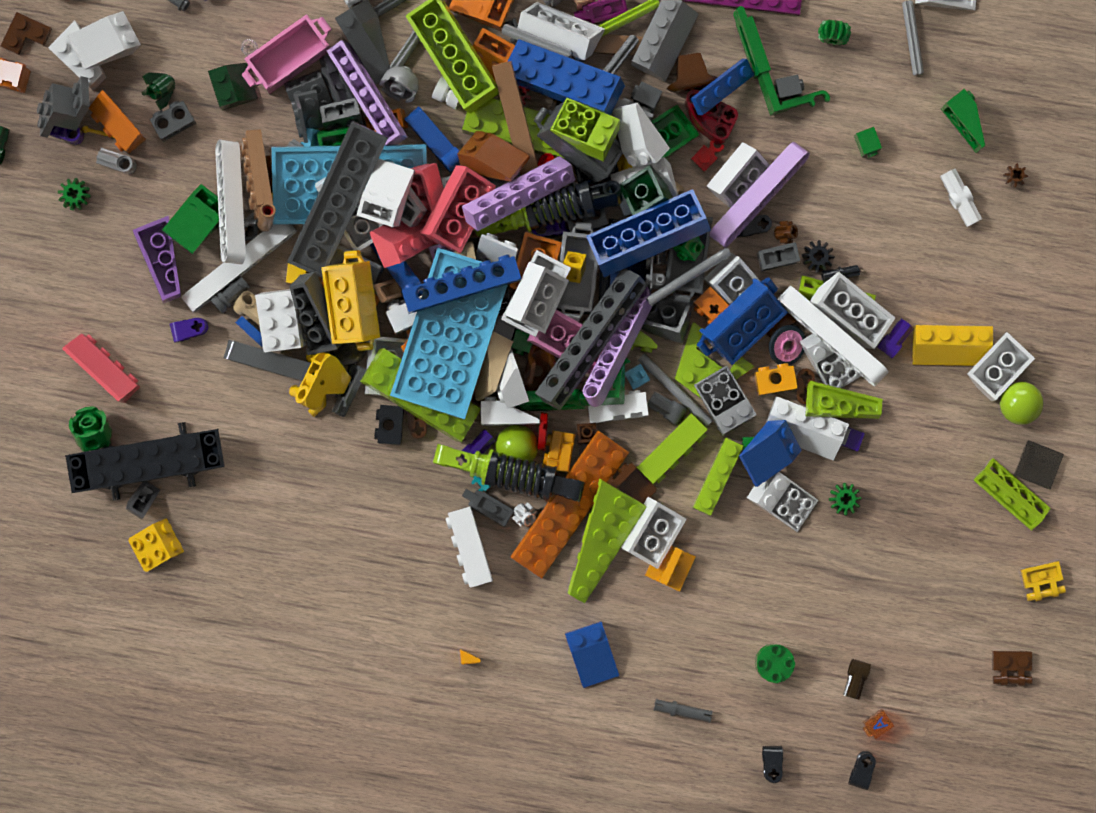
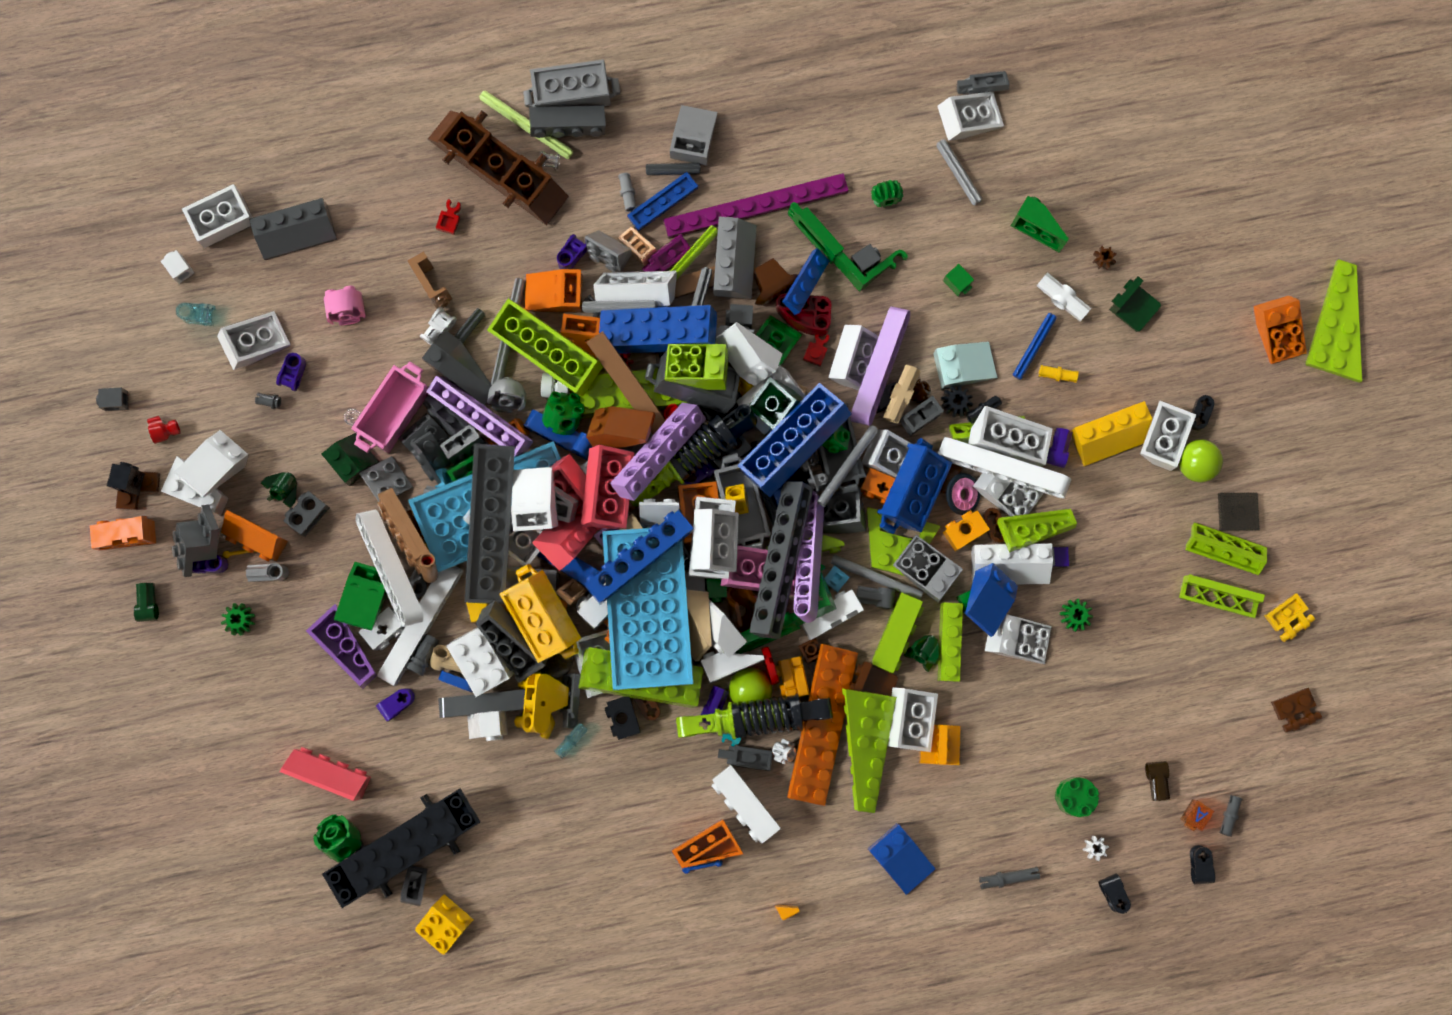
camera: 25 degrees left, 5 degrees down
none -> black brick [107,462,145,496]
none -> light grey hinge [359,456,413,502]
none -> white brick [359,607,406,651]
none -> white wedge [467,711,508,741]
none -> green brick [542,391,585,435]
none -> clear light blue axle [554,723,588,759]
none -> orange wedge [672,818,743,868]
none -> blue hinge [682,859,723,874]
none -> tan piece [883,365,921,424]
none -> dark green brick [904,635,940,672]
none -> light aqua slope [933,342,997,390]
none -> blue axle [1013,313,1057,380]
none -> yellow pin [1038,365,1079,383]
none -> white gear [1083,836,1109,861]
none -> dark green bracket [1109,276,1161,332]
none -> lime fence [1179,574,1265,618]
none -> black beam [1191,395,1214,431]
none -> dark grey pin [1219,795,1243,837]

